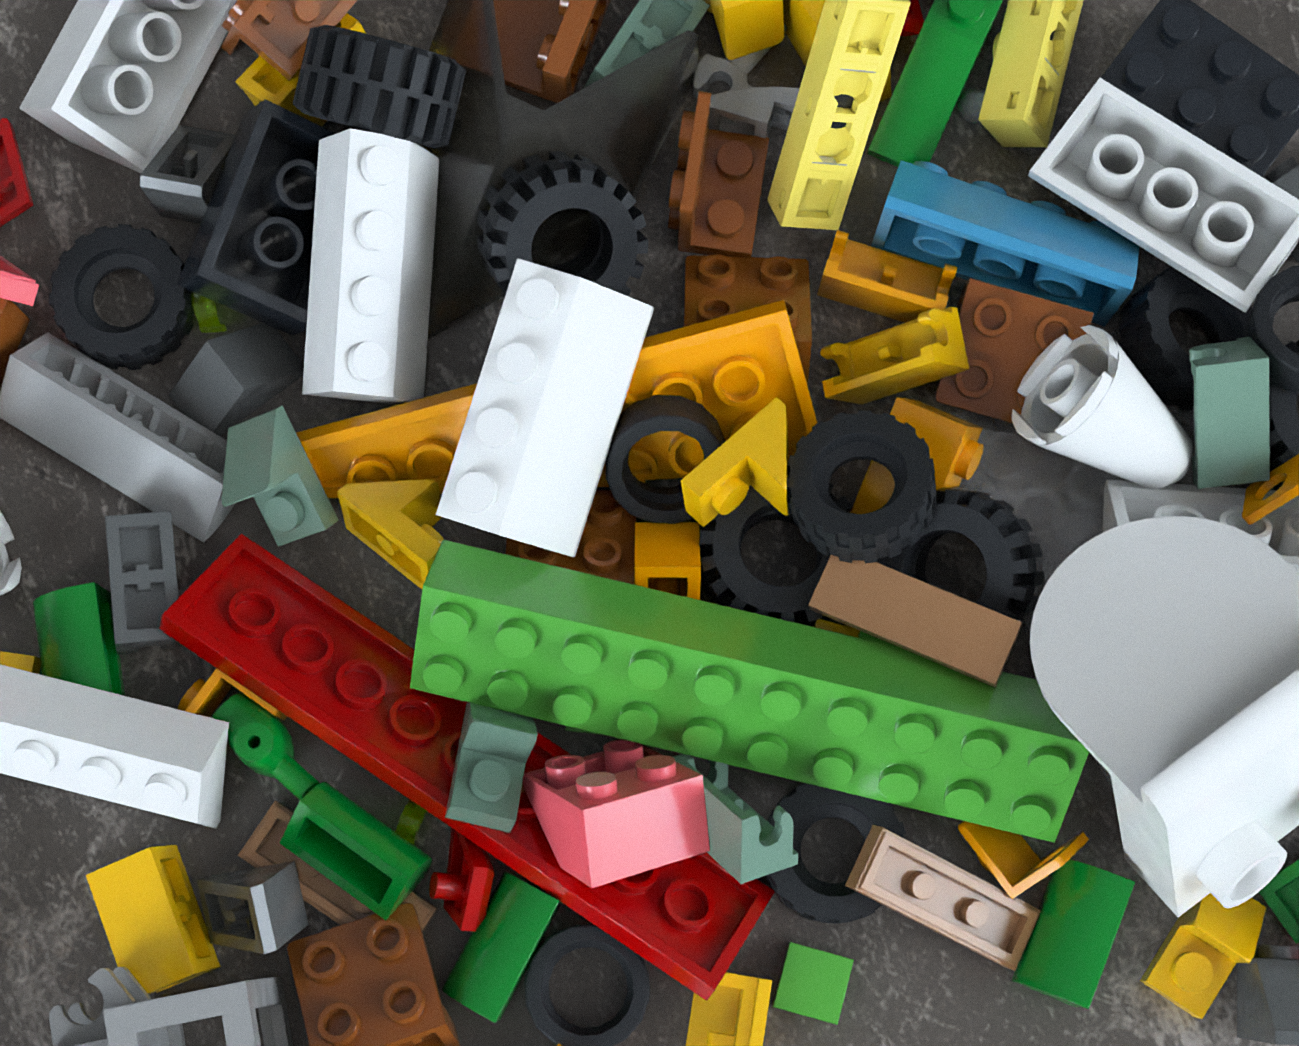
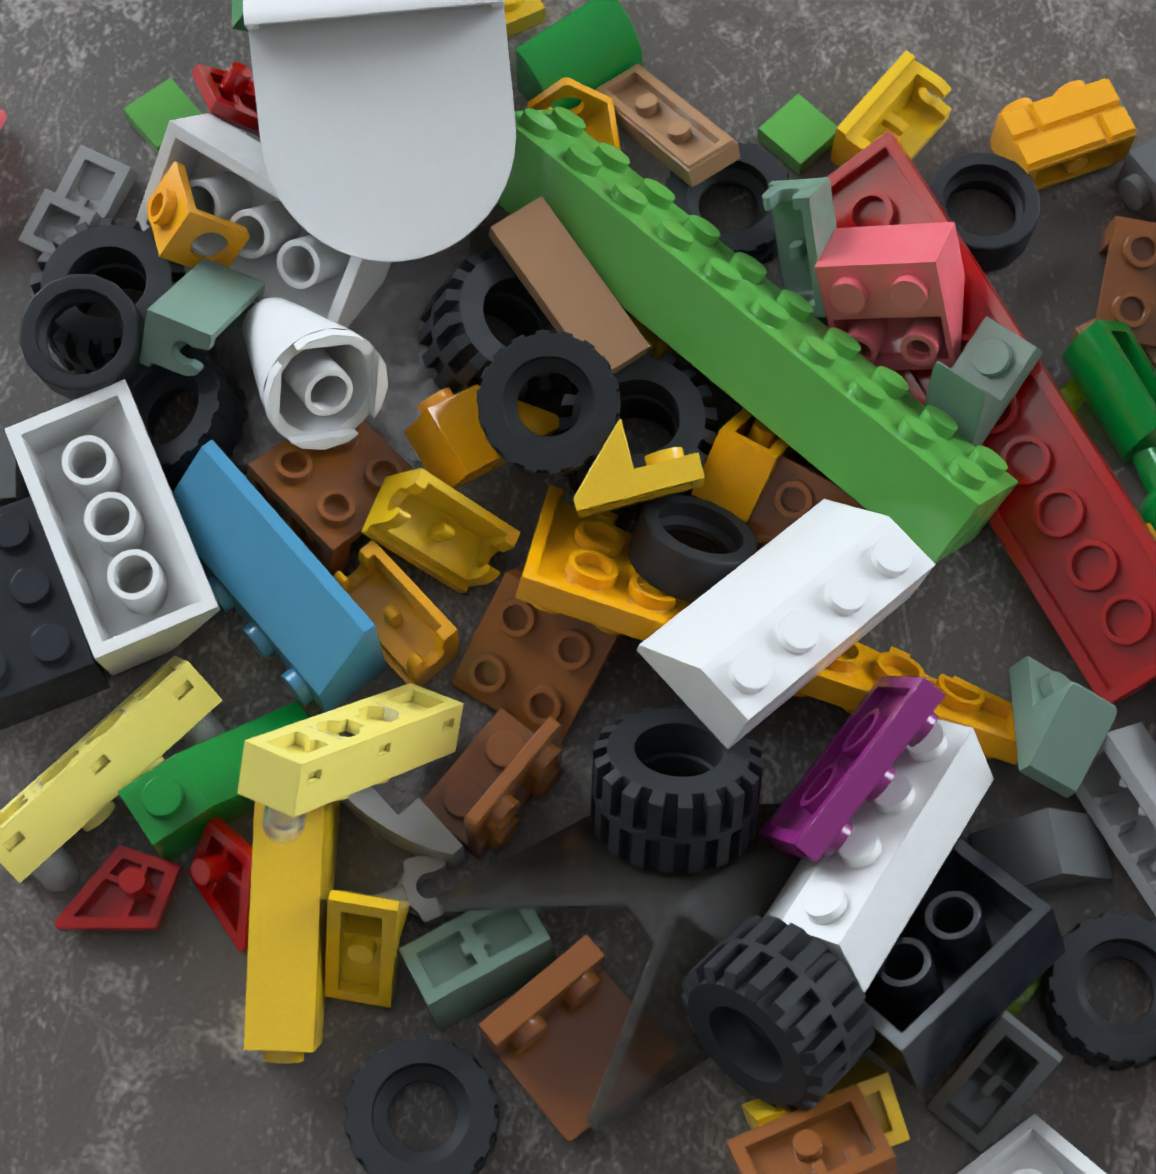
camera: 150 degrees left, 10 degrees down
yellow slope [337,479,444,589] -> none
red piece [429,828,494,932] -> none
green brick [442,871,562,1023] -> none
none -> magenta plate [759,676,946,863]

